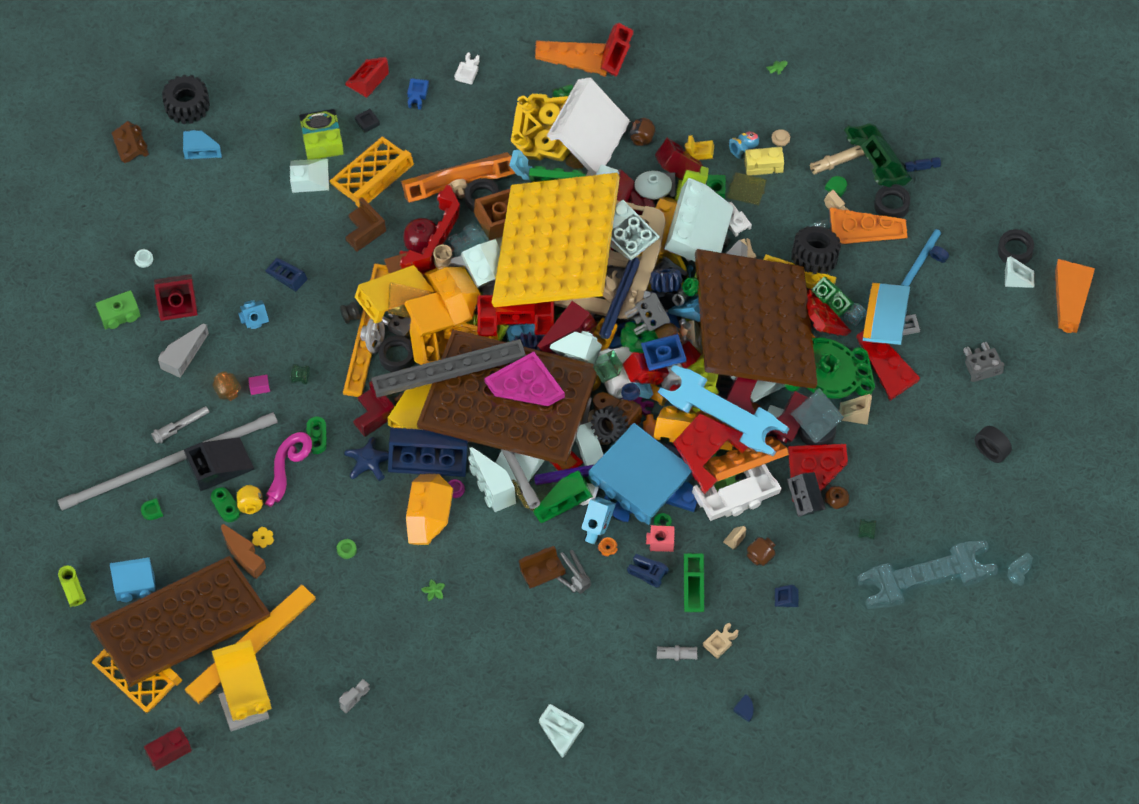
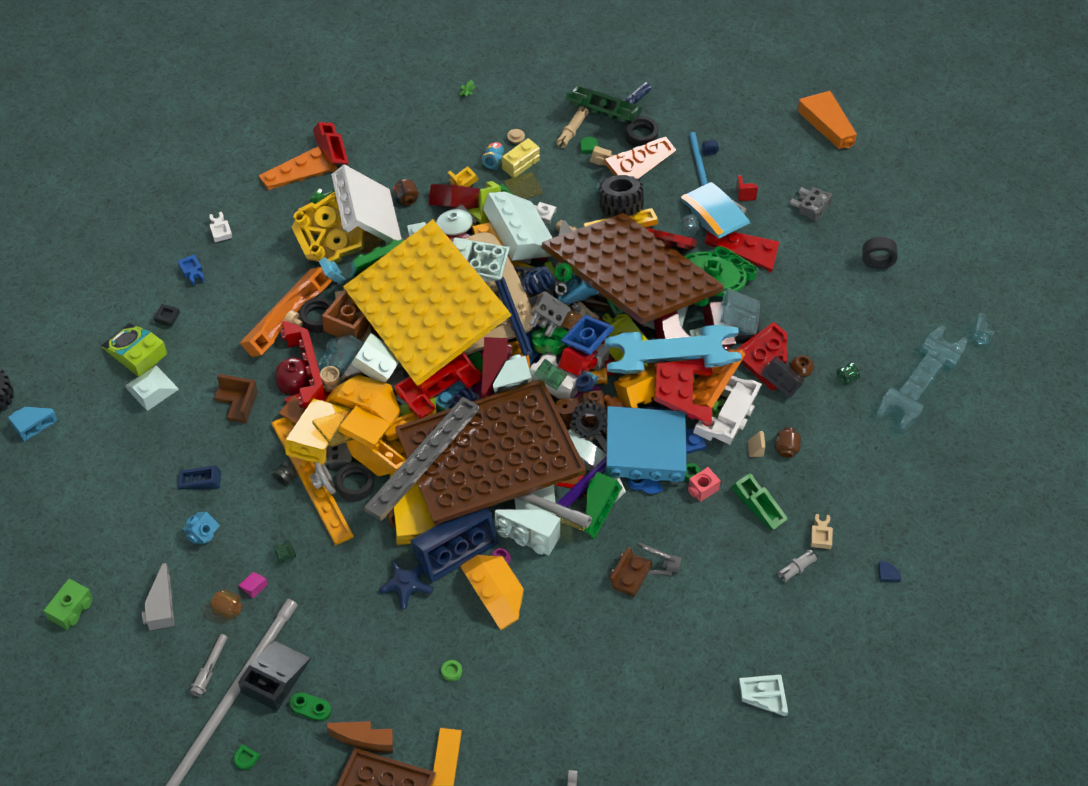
camera: 40 degrees left, 5 degrees down
light aqua plate [134,249,153,267] -> none
dark red slope [154,274,198,321] -> none
yellow head [237,485,263,514] -> none
yellow plant [252,527,274,548] -> none
dark pink plant [265,432,312,507] -> none
green plate [307,417,327,454] -> none
light orange fence [330,136,414,207] -> none
red slope [345,57,389,98] -> none
dark red panel [353,381,395,437] -> none
bright green plant [421,579,445,601] -> none
dark pink plate [485,352,565,406] -> none
medium azure torso [582,497,616,544] -> none
orange plate [598,537,617,556] -> none
dark blue piece [627,554,669,588] -> none
dark blue slope [775,584,799,607] -> none
green slope [811,277,854,317] -> none
tan slope [838,394,872,424] -> none
black tyre [997,229,1034,264] -> none
light aqua slope [1005,256,1034,288] -> none
none -> red panel [736,175,758,201]

